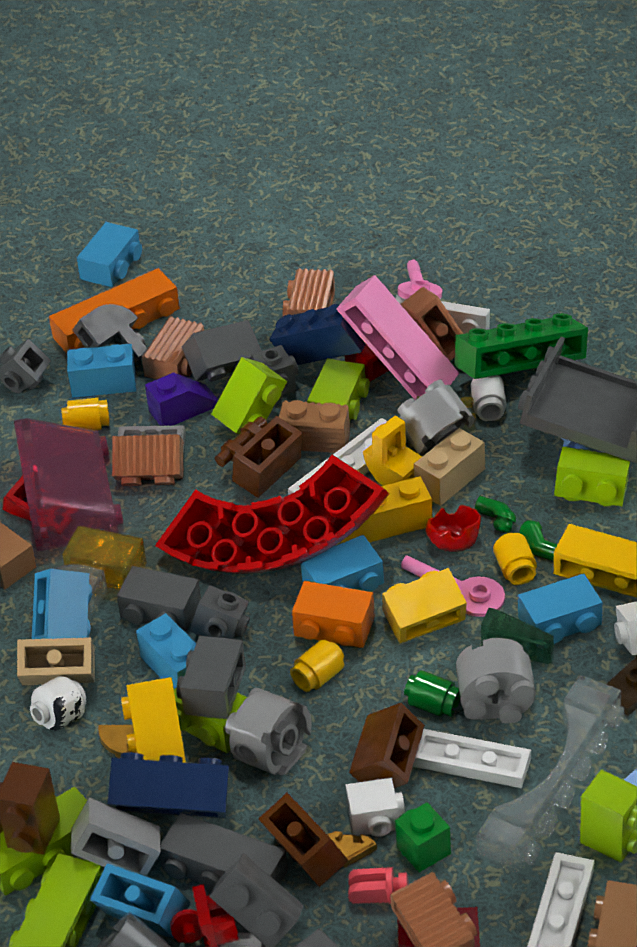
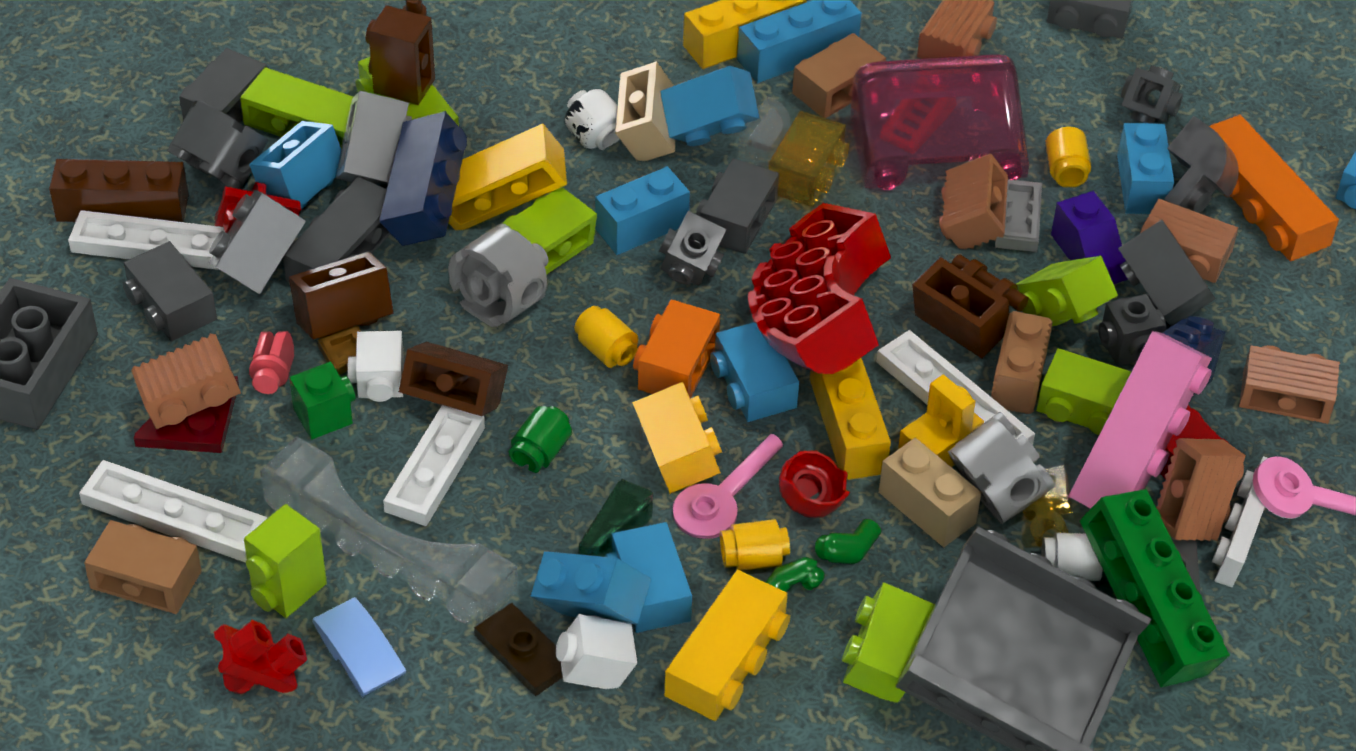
camera: 90 degrees right, 5 degrees up
dark grey brick [176,636,246,719] -> none
light grey brick [456,638,536,724] -> none
none -> dark azure brick [530,551,651,624]

